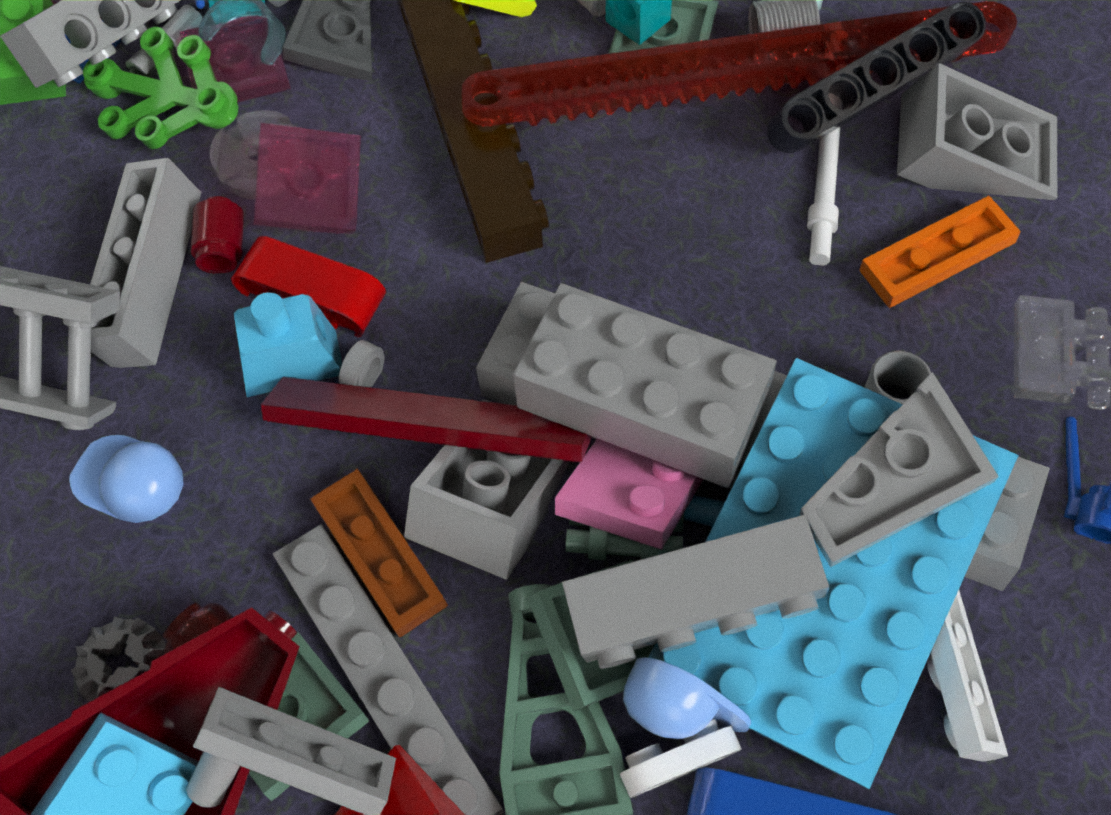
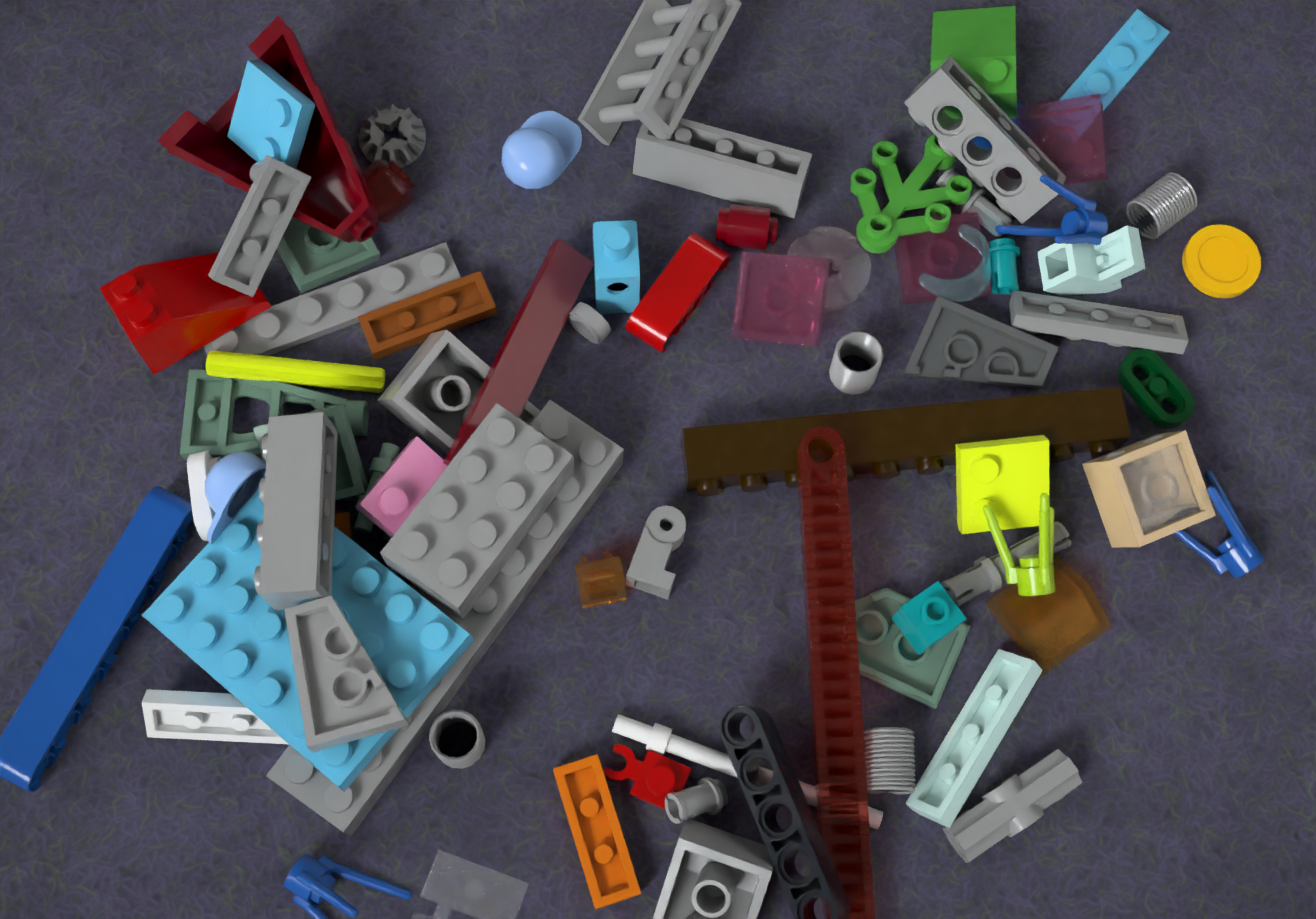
camera: 90 degrees right, 10 degrees up
none -> neon yellow axle [206,350,385,393]
none -> clear orange tile [575,551,627,609]
none -> red plate [603,744,692,811]
none -> light grey leg [625,505,686,600]
none -> light grey pin [664,777,728,824]
none -> light grey piece [829,331,884,395]

